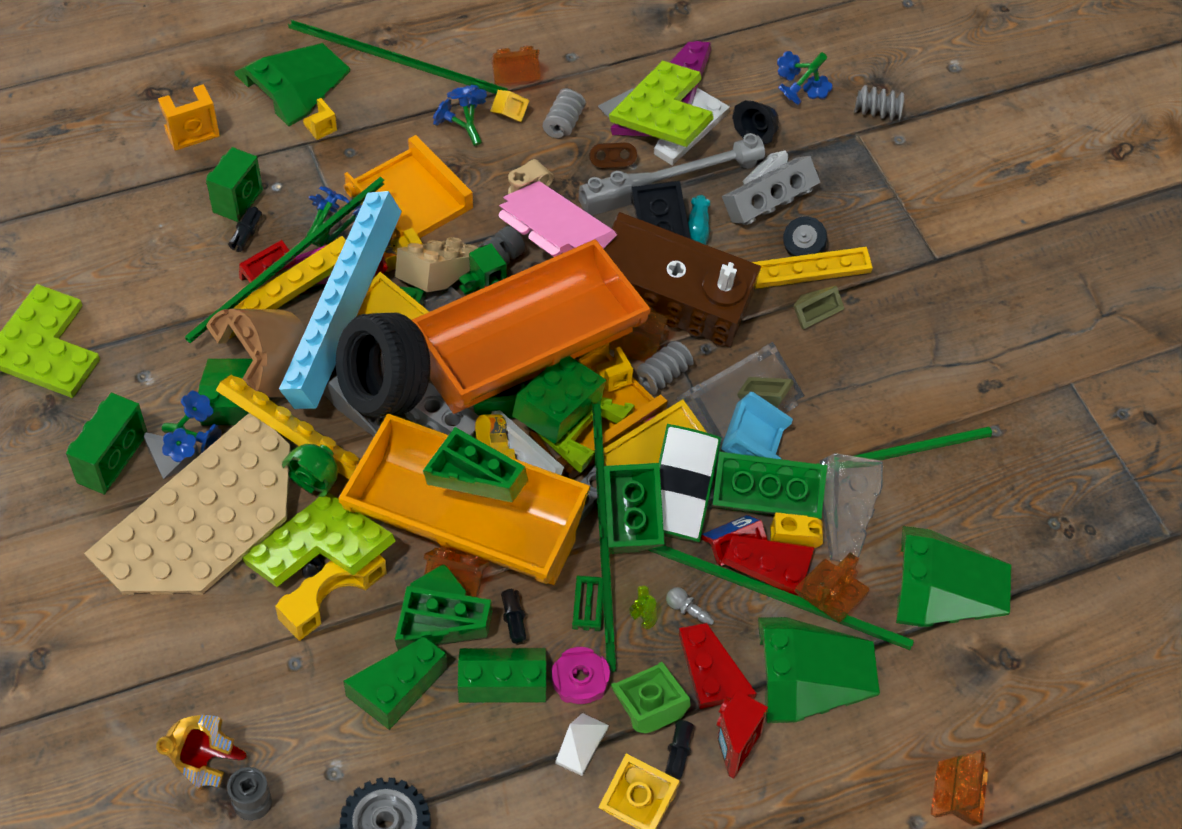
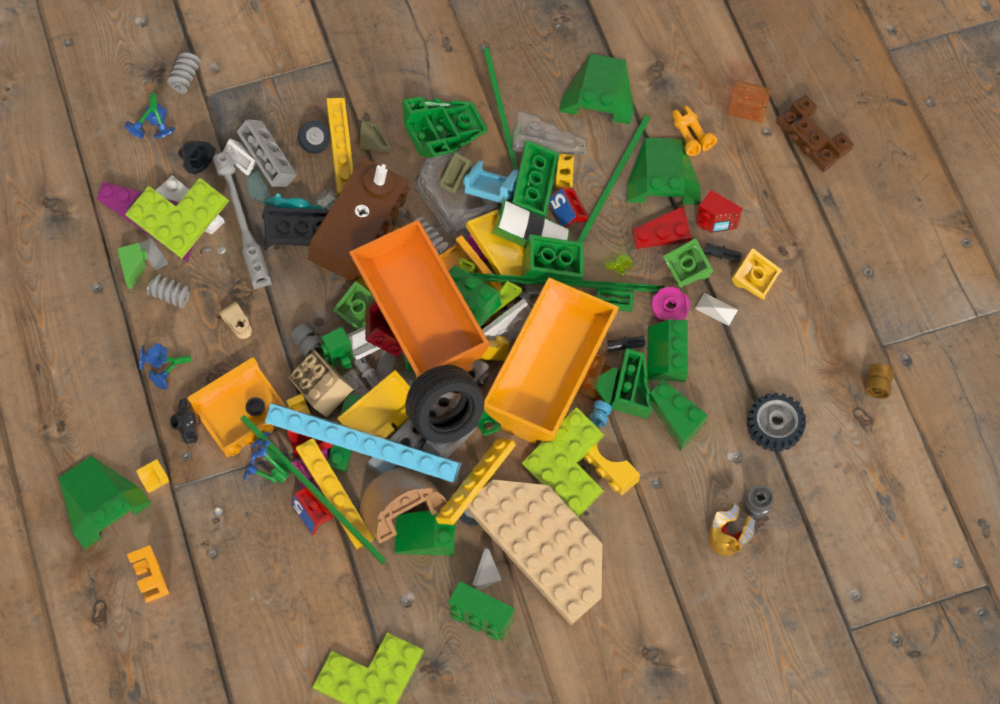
camera: 85 degrees left, 10 degrees up
blue plant [162,391,222,462] -> none
green brick [206,147,263,222] -> none
black axle [228,207,262,252] -> none
green cylinder [282,444,338,497] -> none
green piece [288,20,508,94] -> none
green wedge [423,427,528,503] -> none
clear orange bracket [490,46,541,85] -> none
yellow panel [490,90,530,122] -> none
bright pink slope [499,181,617,257] -> none
reddish brown plate [589,142,637,168] -> none
light grey bar [666,587,714,625] -> none
red wing [722,535,814,596] -> none
clear orange bracket [795,552,870,622] -> none
none -> bright green slope [117,243,148,289]
none -> black piece [170,398,201,444]
none -> black plate [245,397,265,417]
none -> clear light blue tile [247,171,271,202]
none -> green wedge [402,97,488,159]
none -> dark azure wheel [588,400,612,427]
none -> light orange piece [672,105,717,156]

